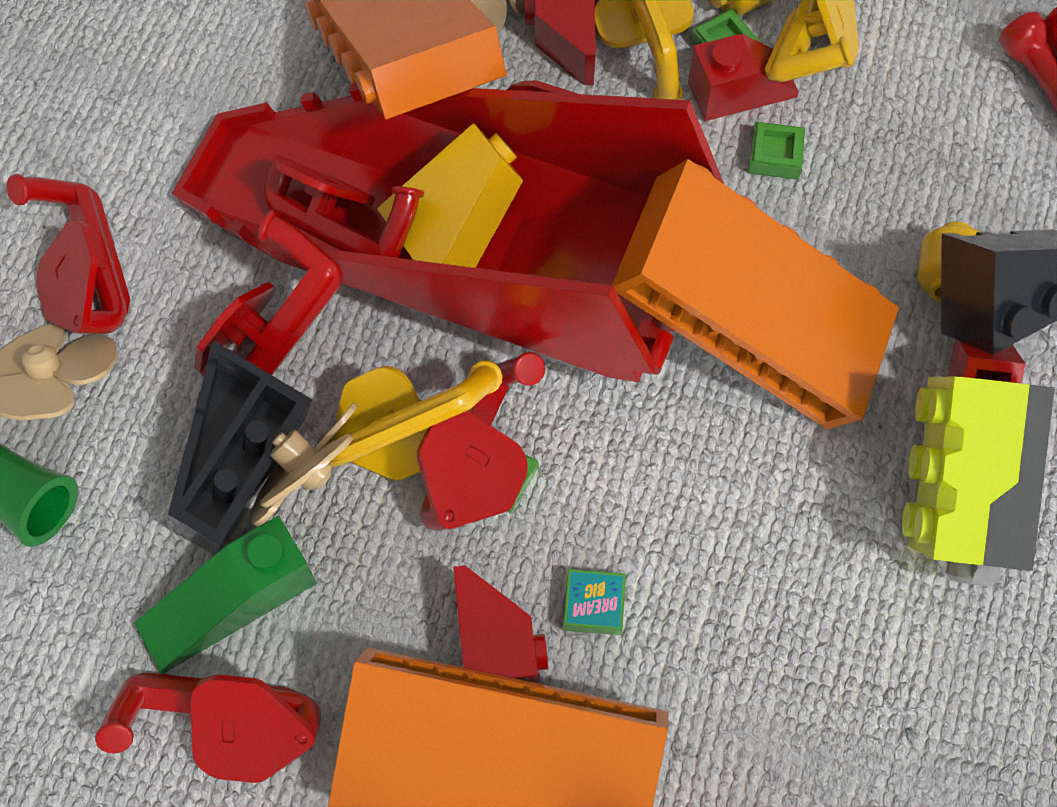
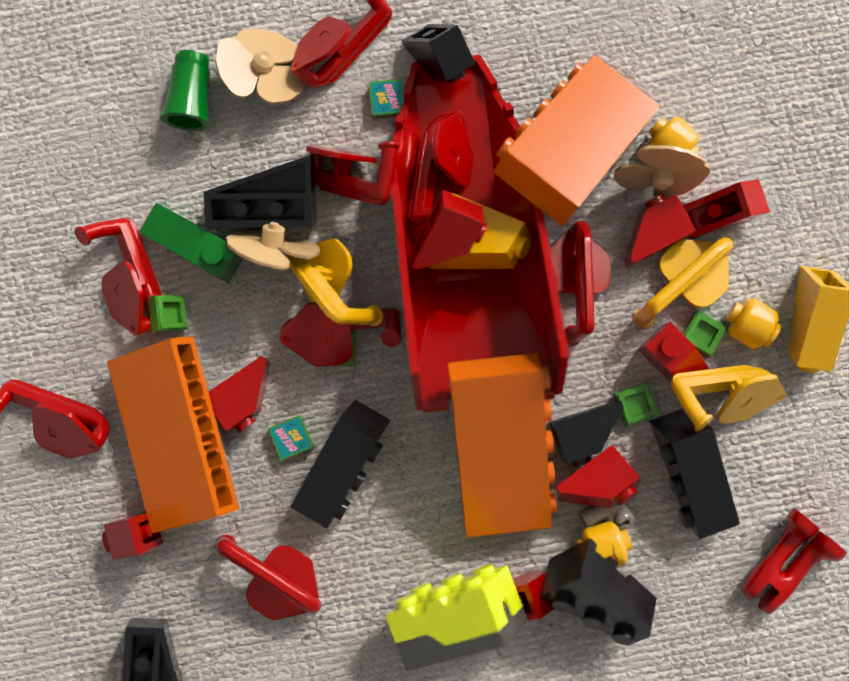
camera: 65 degrees right, 20 degrees up
none -> bright green tile [148,295,188,332]
none -> red piece [215,535,321,620]
none -> black wedge [290,400,391,529]
none -> tile [369,79,404,119]
none -> black slope [401,24,475,83]
none -> red slope [411,190,487,270]
none -> black slope [549,401,624,467]
none -> red slope [556,445,640,508]
none -> light grey arm [579,503,634,530]
none -> black wedge [649,409,740,539]

